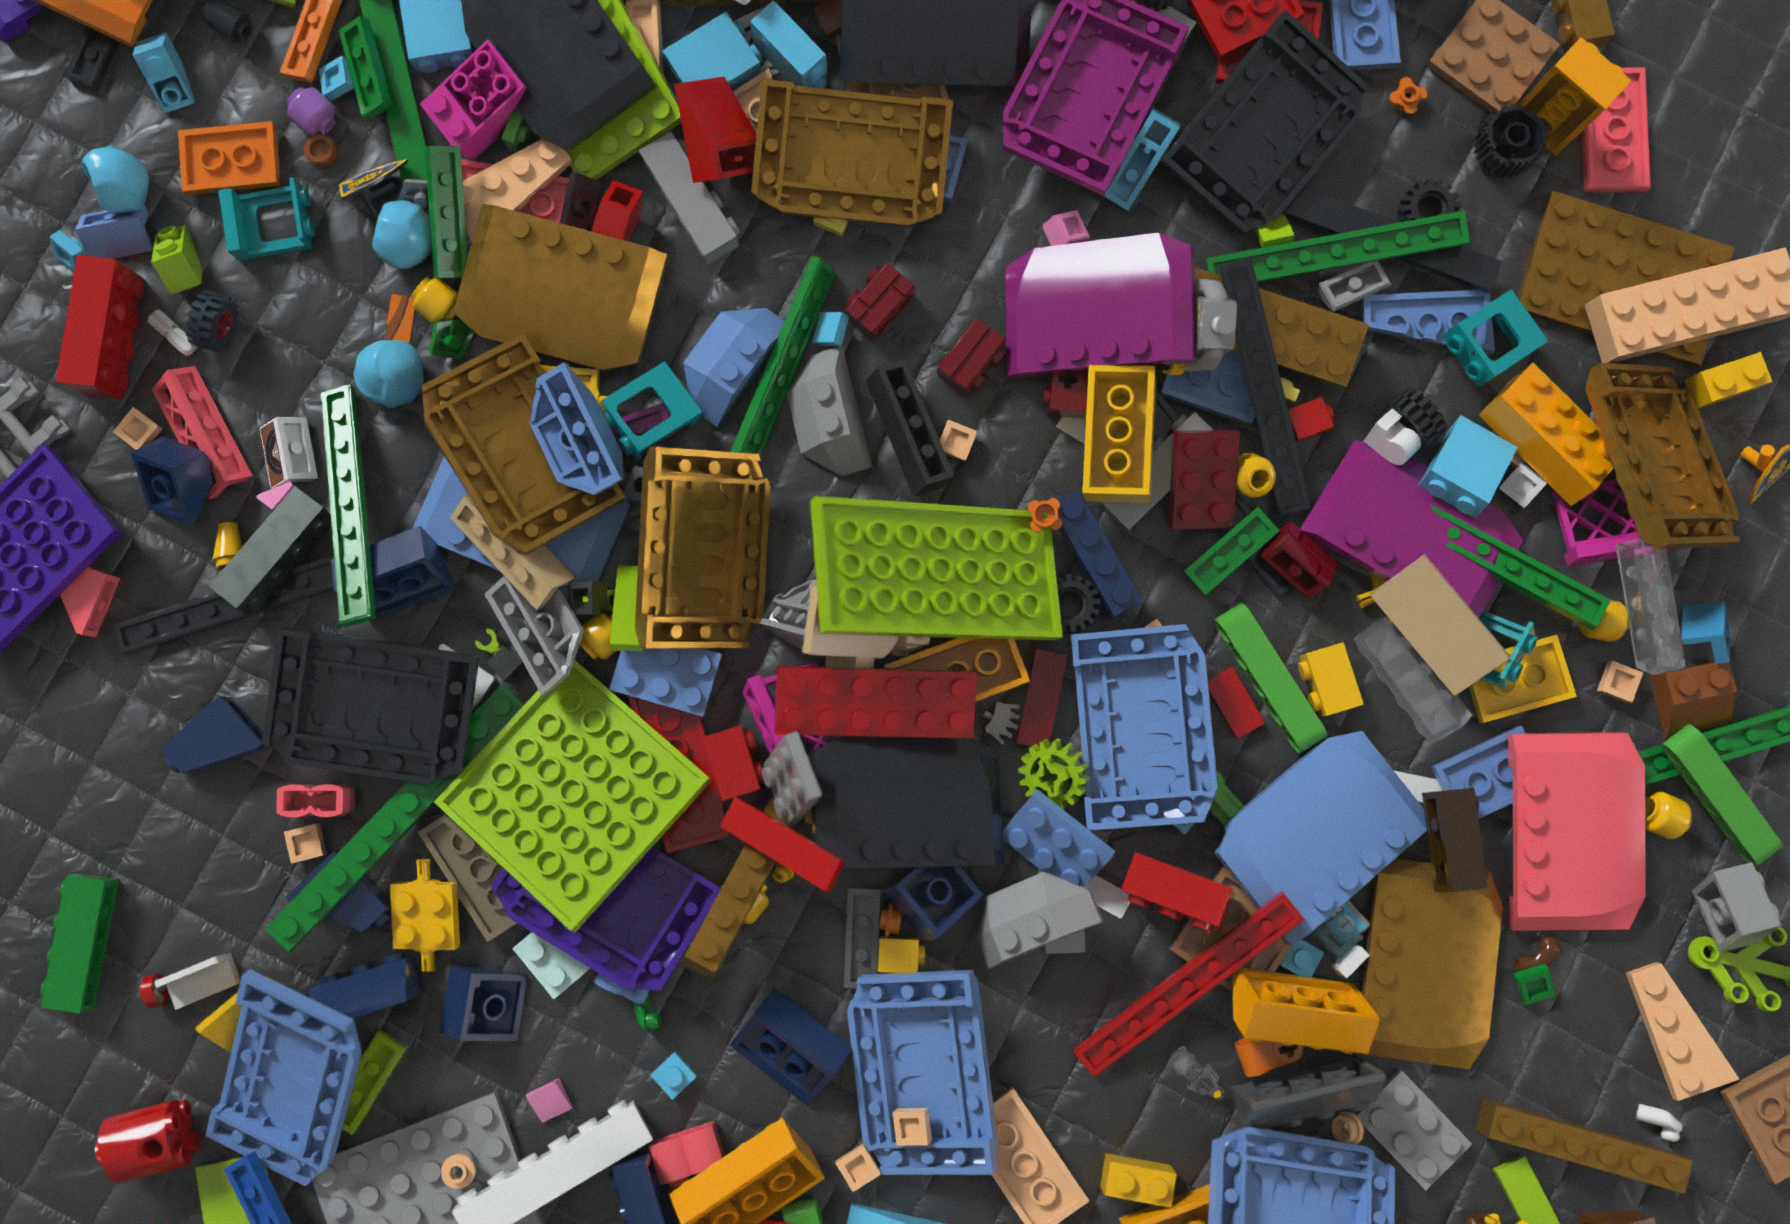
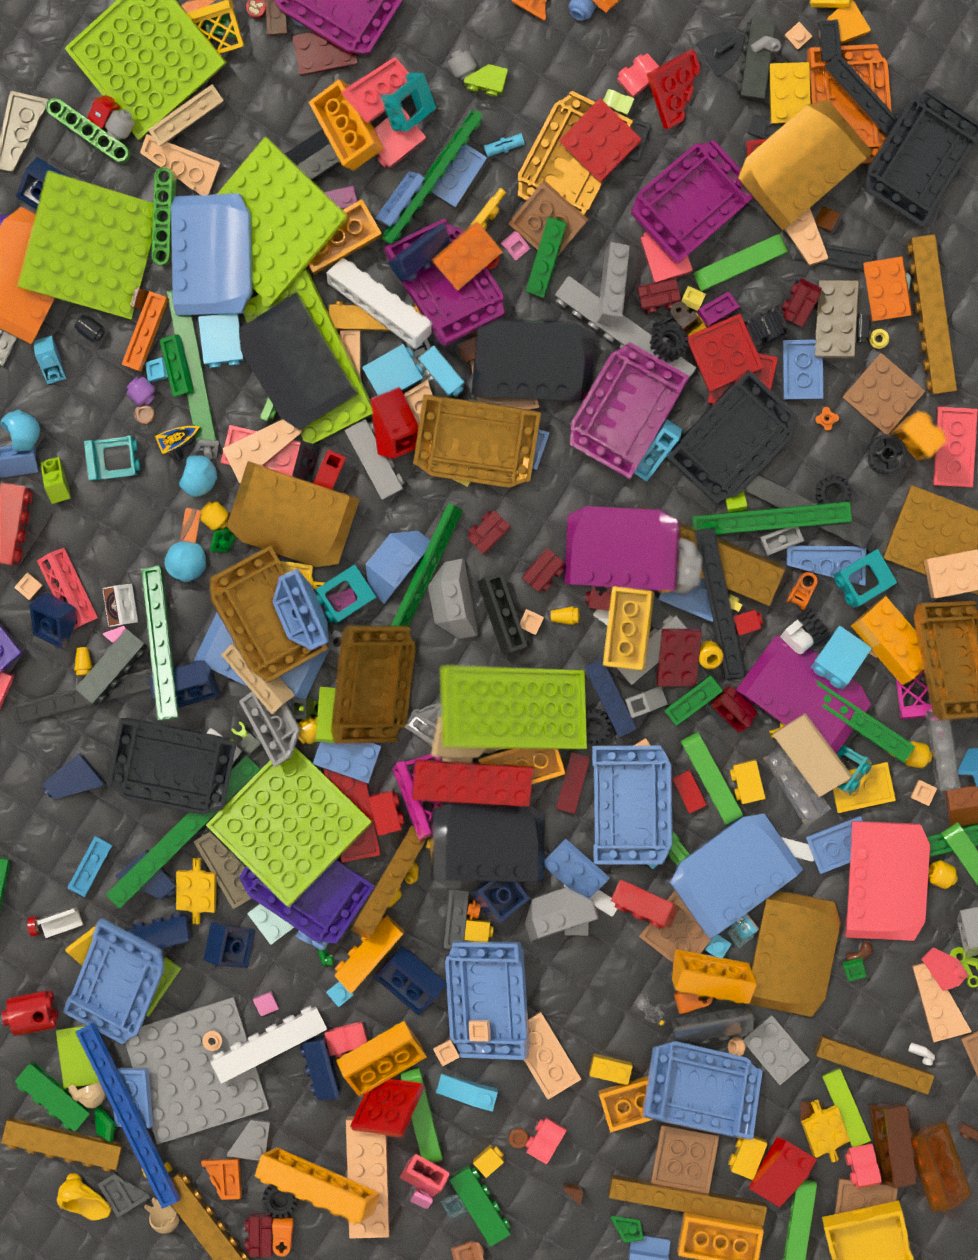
camera: 10 degrees right, 5 degrees up
white piece [147,310,198,356] -> none
orange plate [178,121,281,195] -> none
black wheel [185,290,239,353] -> none
coral brick [276,784,355,817] -> none
light nougat plate [284,823,327,864] -> none
dark pink slope [420,39,527,160] -> none
green plate [424,146,468,278] -> none
red tile [720,797,846,892] -> none
light grey plate [762,732,822,826] -> none
medium azure tile [812,312,849,346] -> none
light grey piece [983,702,1020,744] -> none
lime gear [1018,738,1090,809] -> none
orange plate [1028,498,1062,532] -> none
bright pink slope [1043,210,1090,246] -> none
red tile [1073,891,1305,1078] -> none
white tile [1331,944,1369,979] -> none
dark brown brick [1422,788,1488,892] -> none
white plate [1499,462,1547,508] -> none
none -> dark azure plate [67,836,113,897]
none -> light orange slope [334,914,404,993]
none -> yellow cone [551,606,580,625]
none -> light grey slope [624,686,668,718]
none -> orange piece [786,572,817,610]
none -> coral slope [922,948,969,991]

